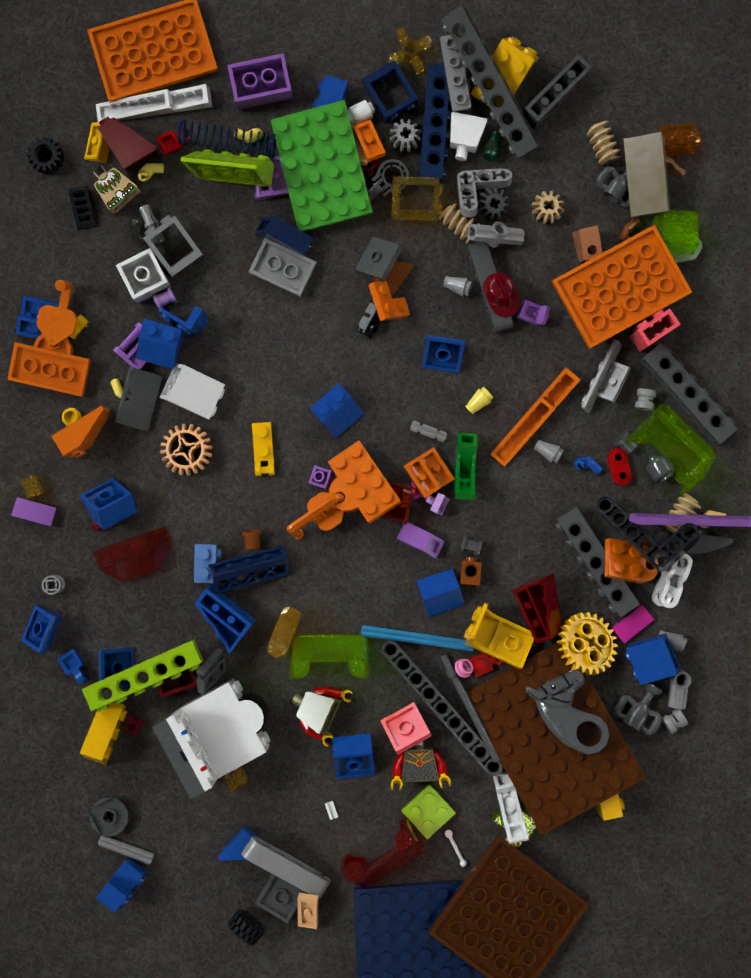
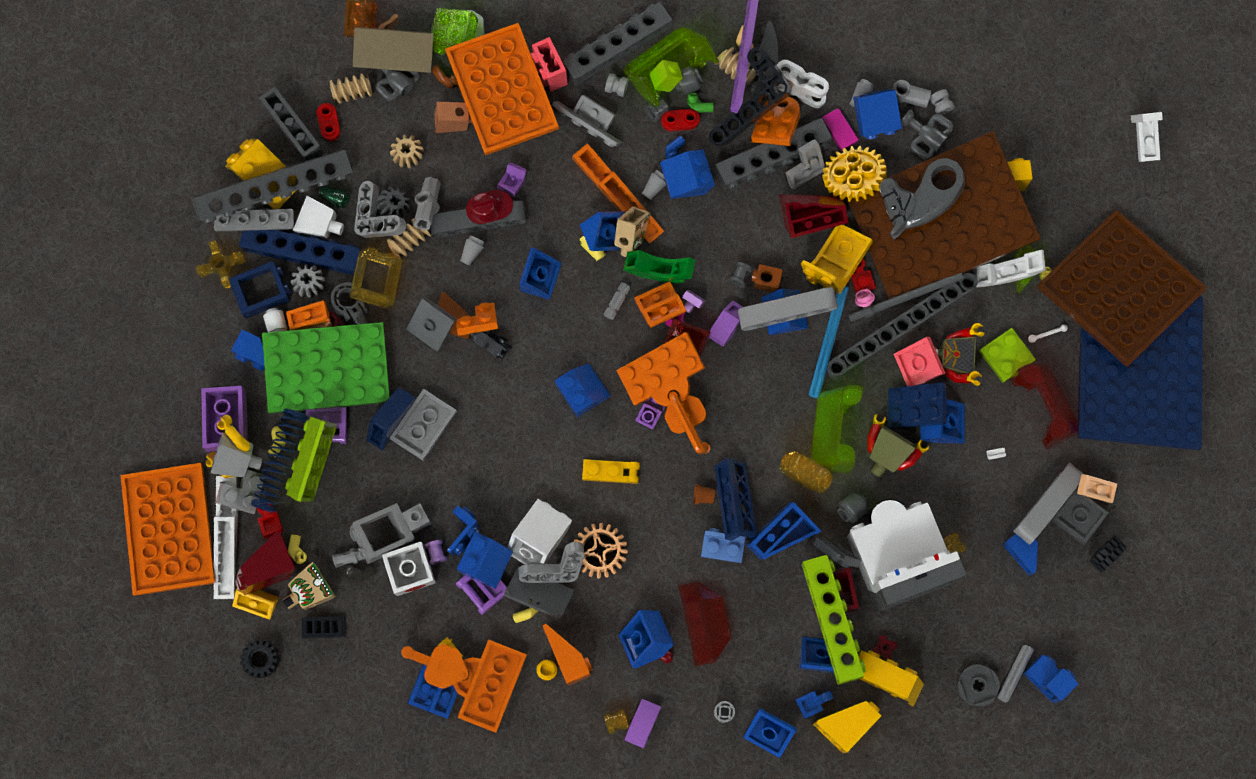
camera: 85 degrees left, 10 degrees down
none -> light grey torso [206,415,262,478]
none -> light grey plate [215,470,265,514]
none -> red plate [317,103,340,142]
none -> light grey brick [402,504,432,534]
none -> light grey beam [518,542,584,583]
none -> blue slope [580,211,625,251]
none -> tan torso [614,207,651,257]
none -> lime brick [650,60,683,92]
none -> blue slope [660,150,715,199]
none -> bright green arm [687,92,713,113]
none -> light grey beam [737,287,838,331]
none -> light grey plate [785,139,825,190]
none -> yellow slope [813,701,881,753]
none -> dark grey head [837,493,868,523]
none -> dark blue plate [888,383,946,429]
none -> white bracket [1131,112,1162,162]

